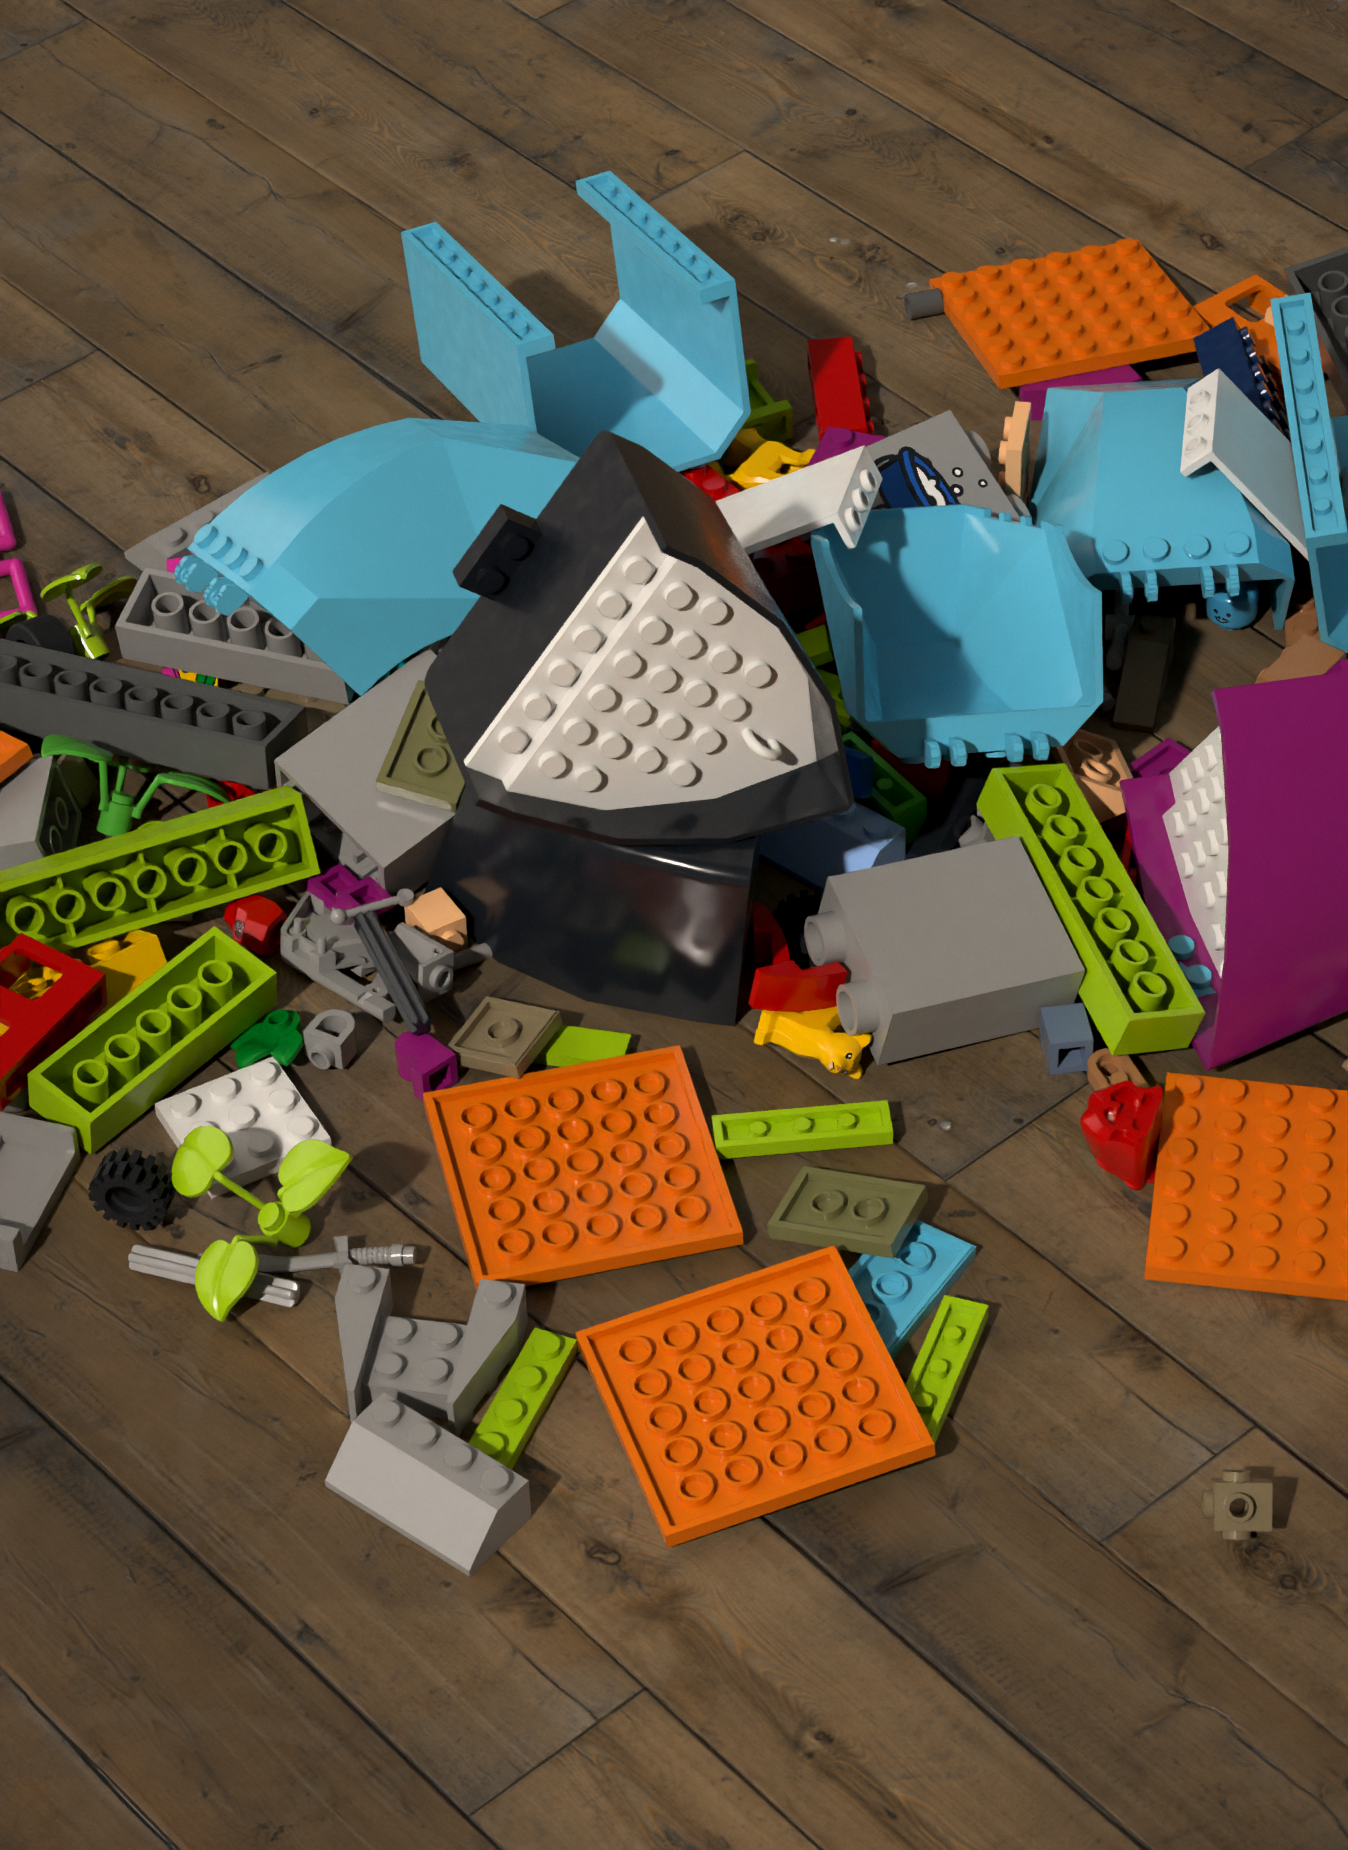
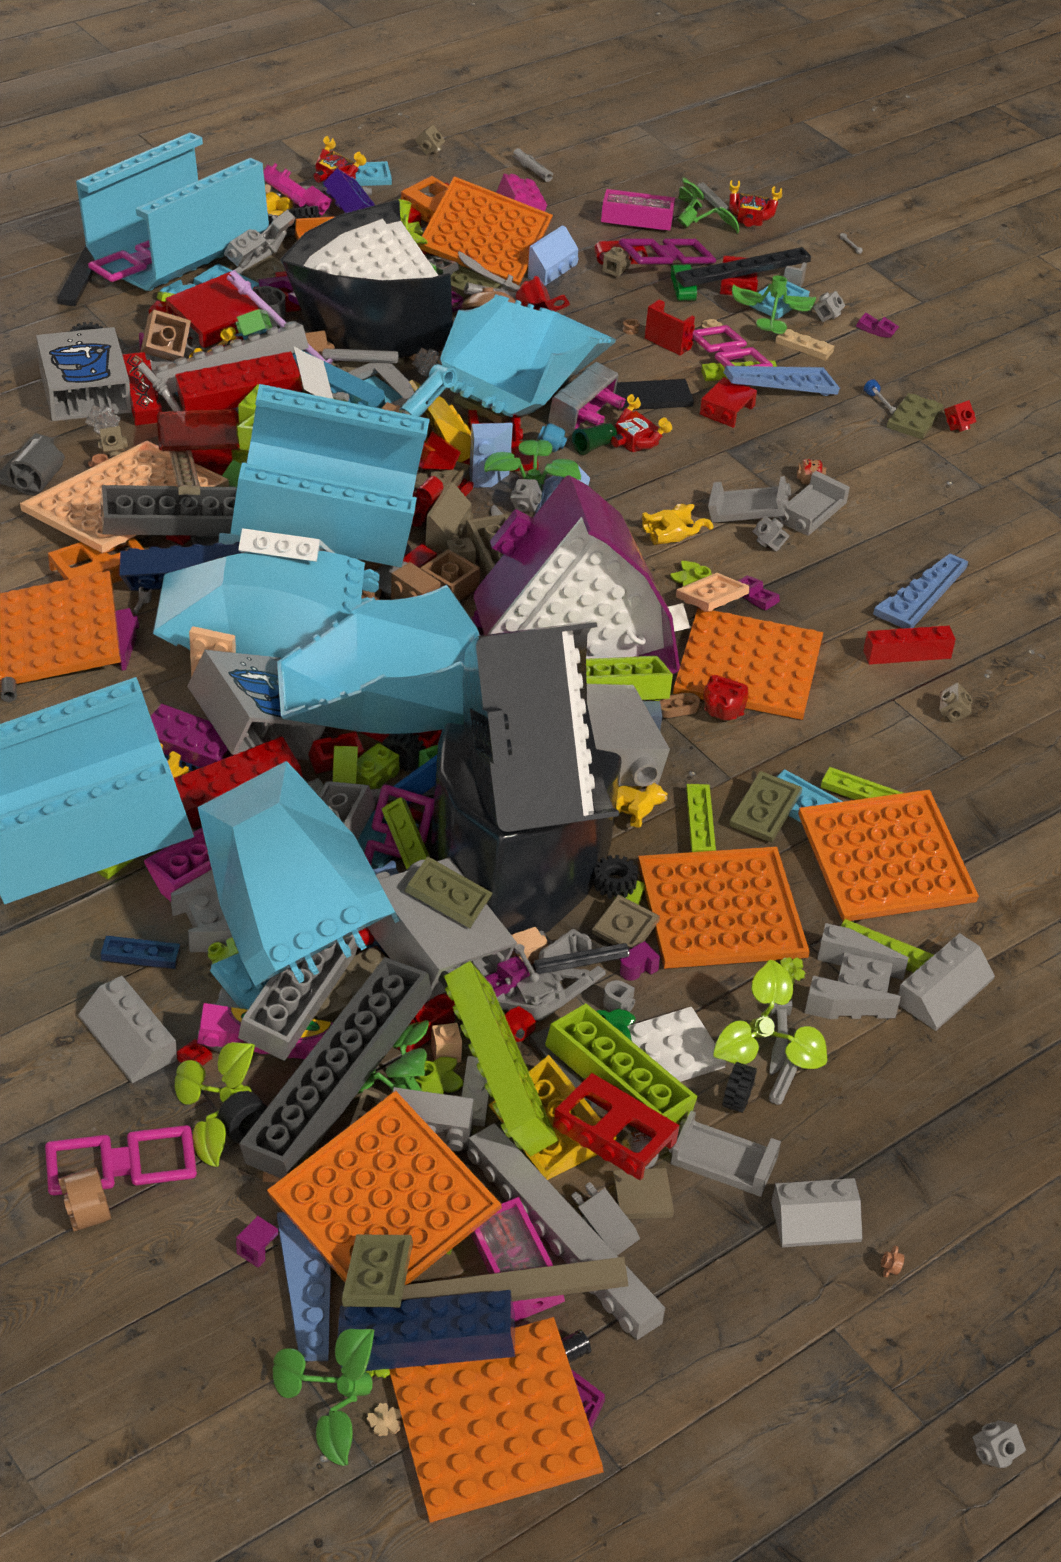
camera: 90 degrees left, 0 degrees up
white panel [715,445,883,555] -> none
red slope [748,960,847,1012] -> none
none -> black tyre [593,855,638,899]
none -> lime plant [780,957,806,985]

